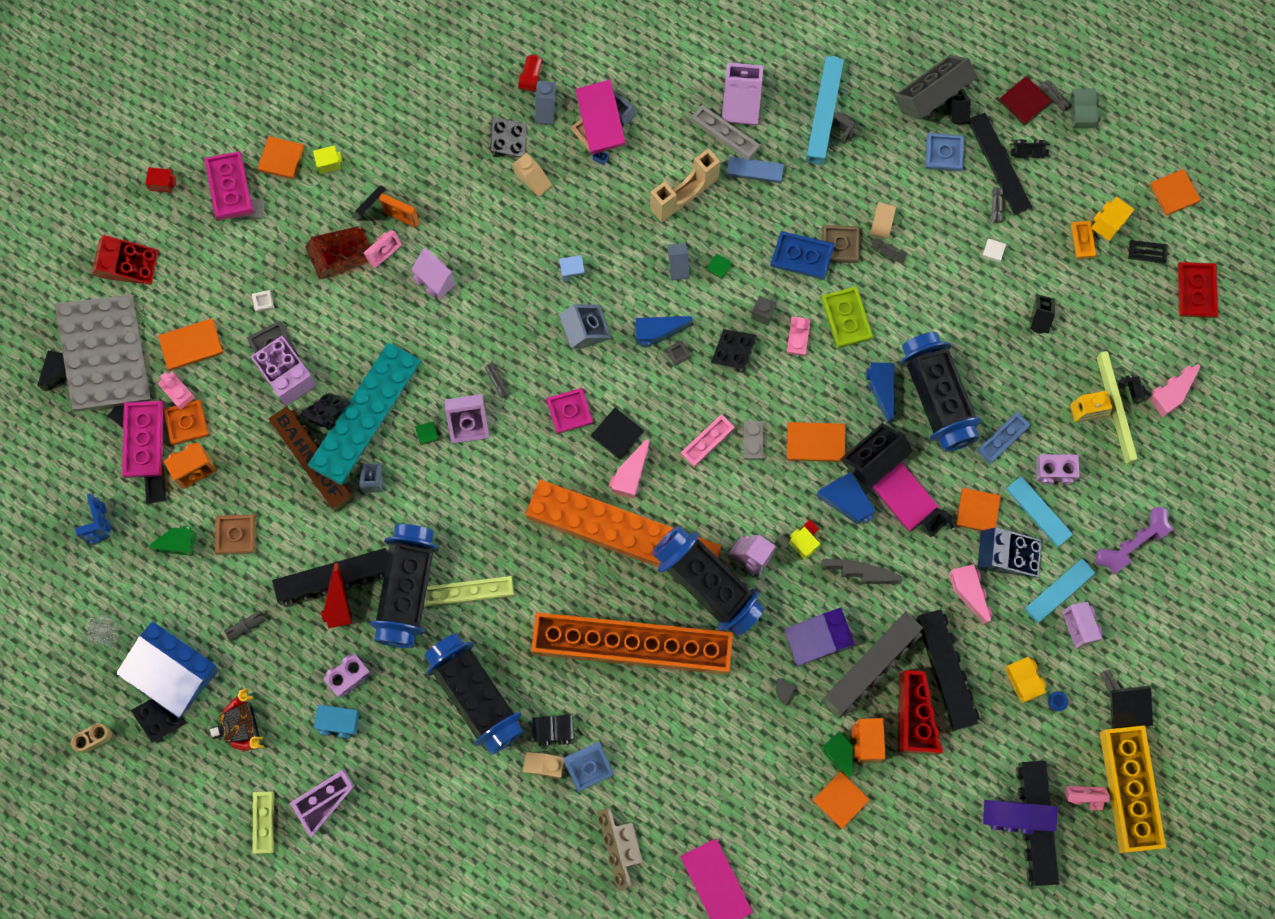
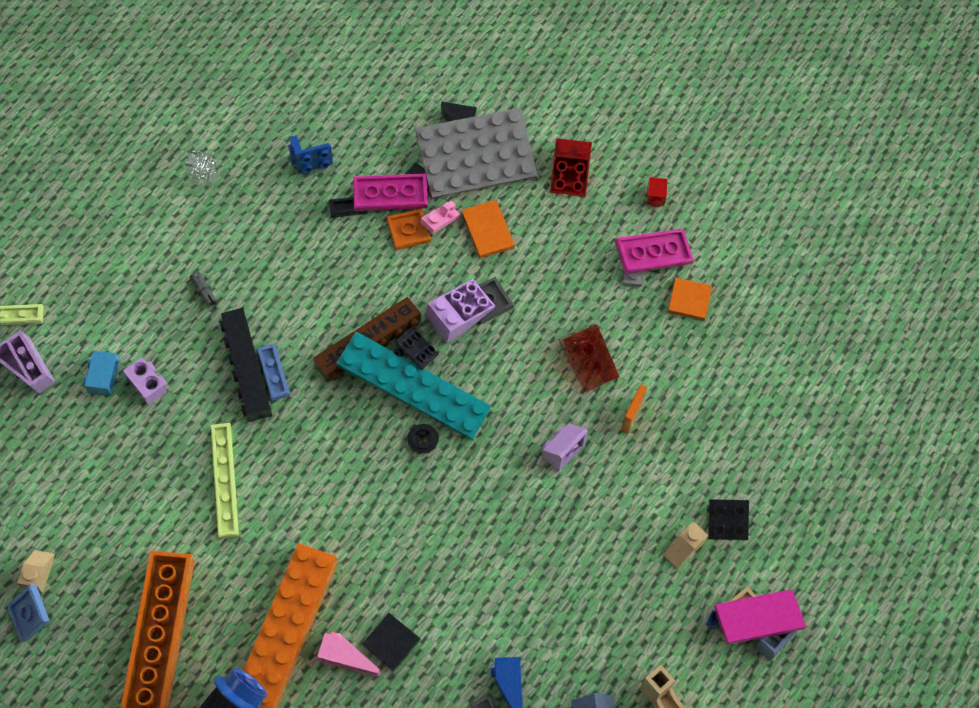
camera: 85 degrees right, 10 degrees down
tan beam [71,724,112,753] -> none
slope [116,621,218,719] -> none
black hinge [131,699,186,743] -> none
green slope [150,526,196,556] -> none
orange brick [164,442,217,489] -> none
torso [210,688,264,751] -> none
medium nougat tile [215,514,255,555] -> none
white tile [252,290,274,313] -> none
neon yellow brick [313,145,343,174] -> none
red slope [321,563,352,629] -> none
black tile [352,185,386,221] -> none
sand blue slope [359,463,383,493] -> none
bright pink hinge [364,230,402,268] -> none
black brick [369,524,439,648] -> none
green tile [415,421,439,446] -> none
black brick [424,633,524,755] -> none
lavender slope [445,394,489,443] -> none
dark grey axle [485,363,510,398] -> none
red piece [518,54,542,92] -> none
black brick [533,715,574,746] -> none
sand blue slope [535,81,557,125] -> none
dark pink tile [546,388,593,434] -> none
light blue panel [559,255,584,282] -> none
sand blue slope [559,304,612,348] -> none
none -> medium blue tile [257,344,290,401]
none -> black gear [407,424,439,454]

